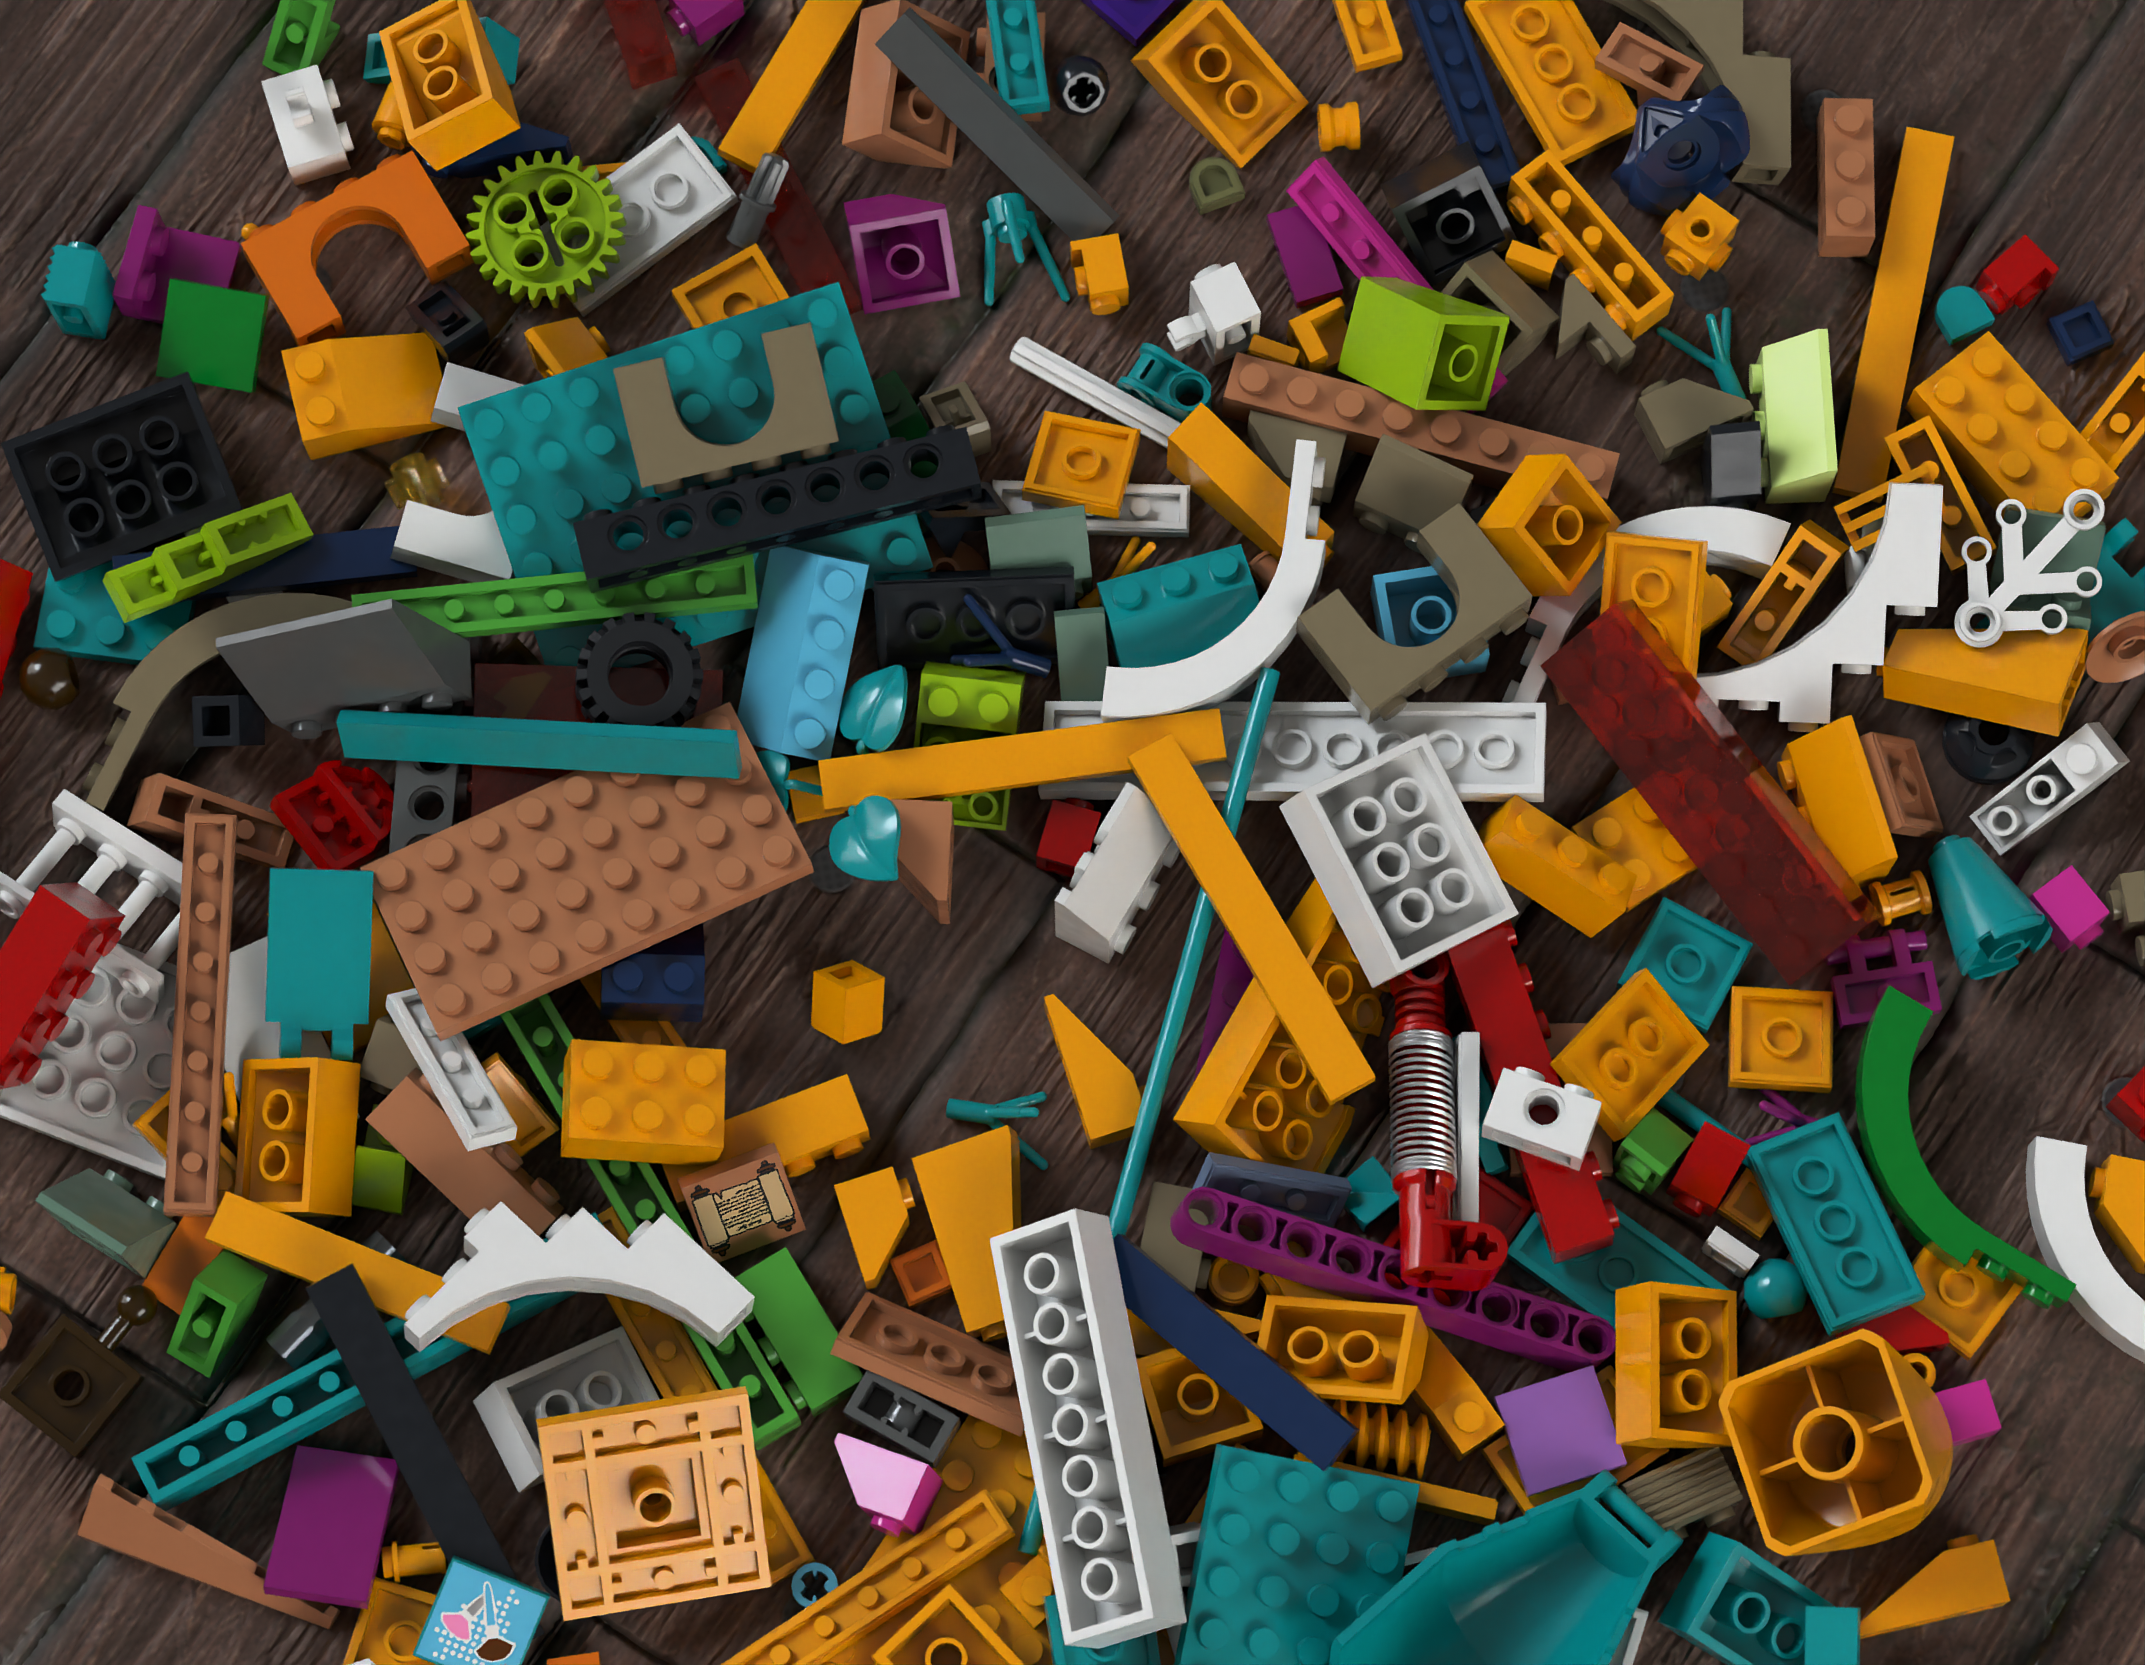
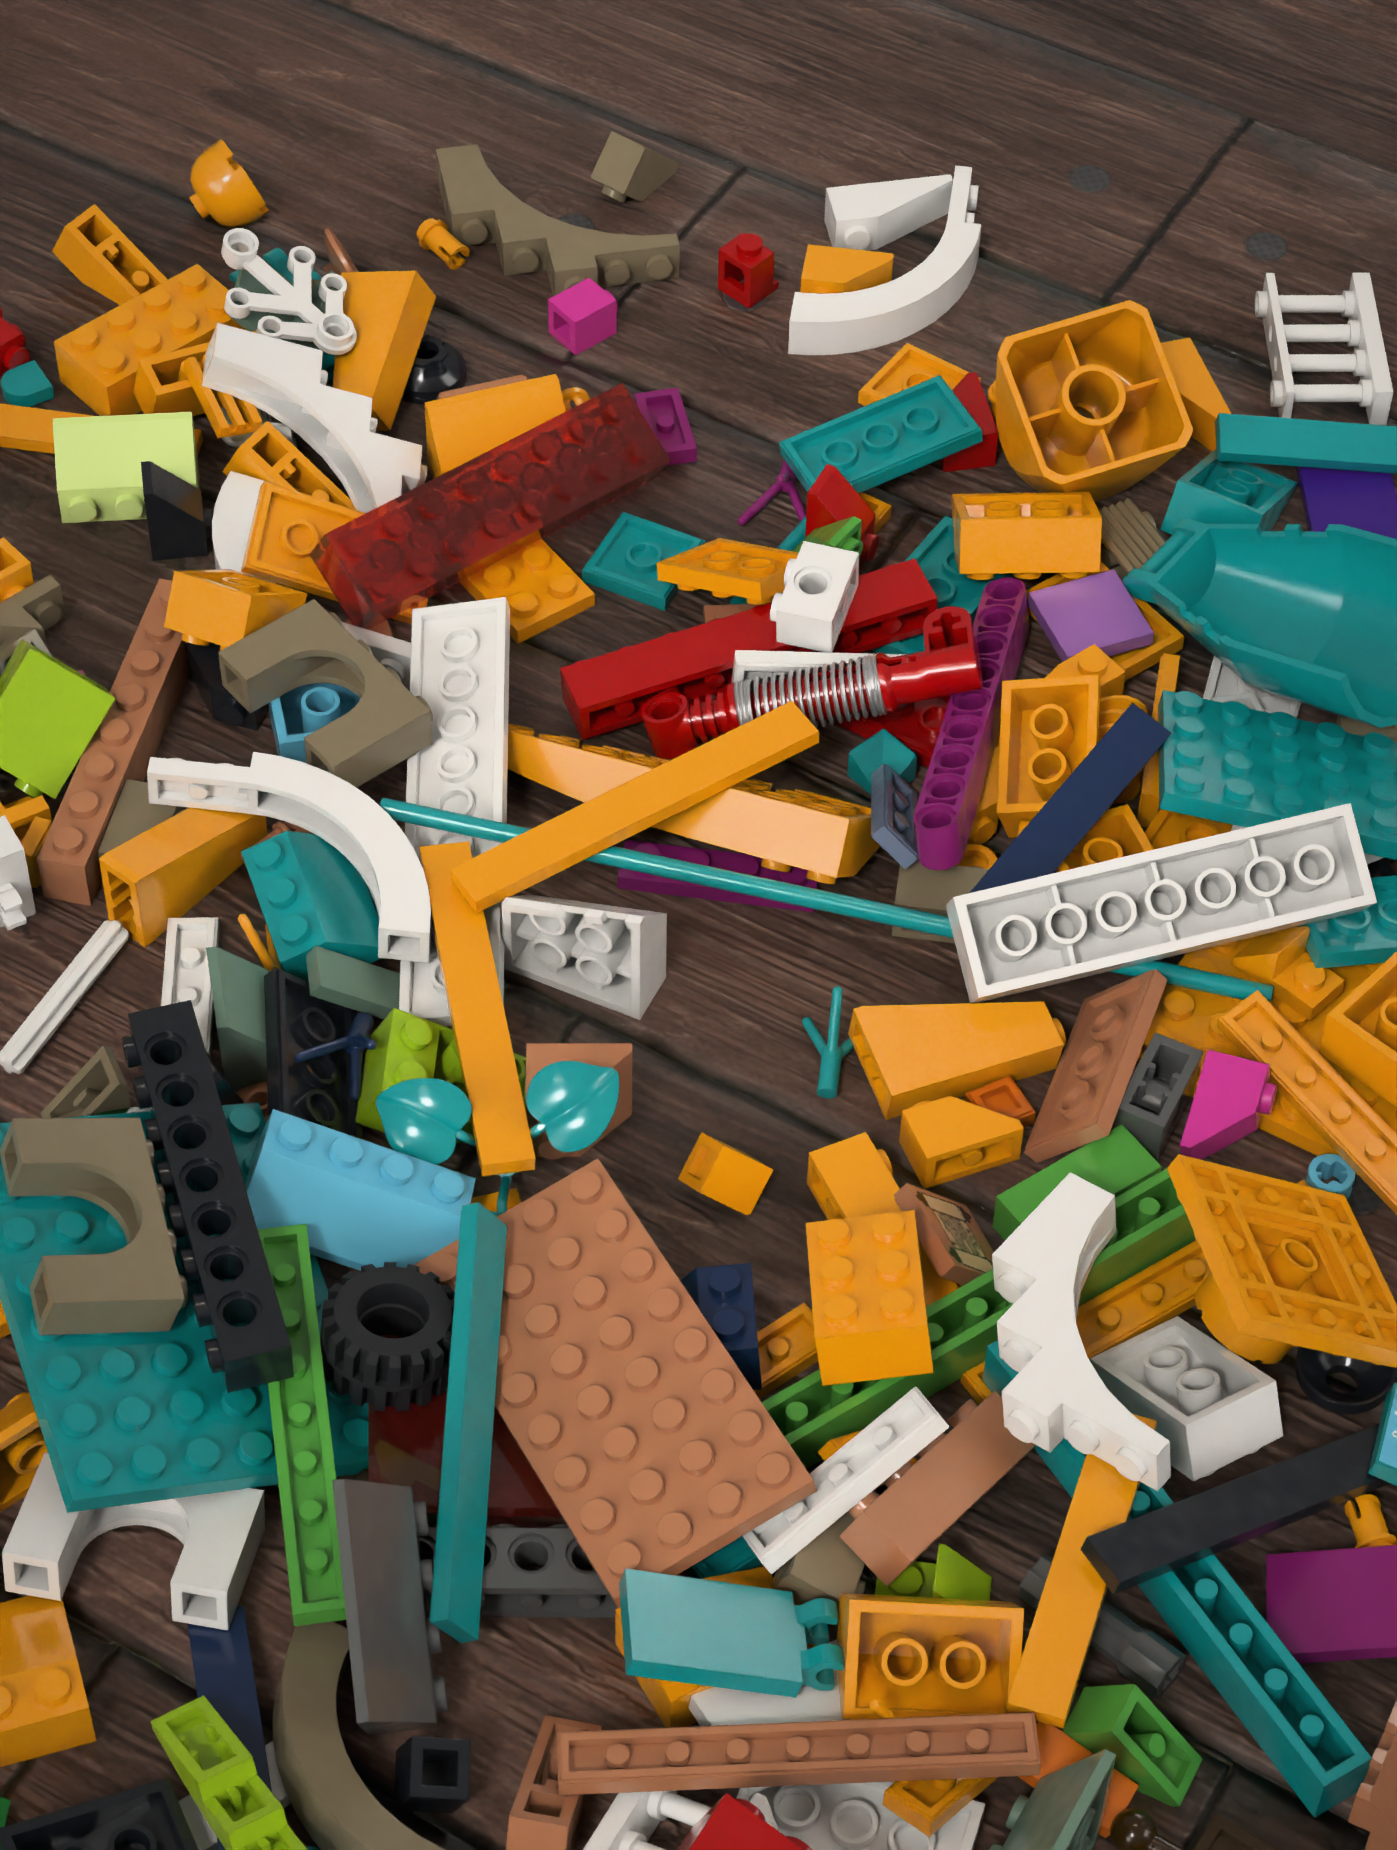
camera: 95 degrees left, 25 degrees down
red slope [269,760,394,870] -> none
clear yellow gear [384,453,450,510] -> none
light orange tile [1022,411,1141,519] -> none
red brick [1036,798,1101,878] -> none
light orange slope [1044,994,1146,1149] -> none
teal piece [1116,343,1212,423] -> none
white slope [1279,733,1519,988] -> none
dark tan slope [1353,434,1474,554] -> none
light orange brick [1478,795,1637,938] -> none
dark tan slope [1634,378,1754,465] -> none
teal plant [1657,307,1747,399] -> none
white tile [1701,1226,1759,1278] -> none
light orange tile [1728,986,1833,1093] -> none
teal piece [1744,1259,1808,1319] -> none
green arch [1855,985,2077,1309] -> none
teal cone [1928,835,2053,980] -> none
white slope [1969,722,2130,856] -> none
dark blue tile [2046,300,2115,367] -> none

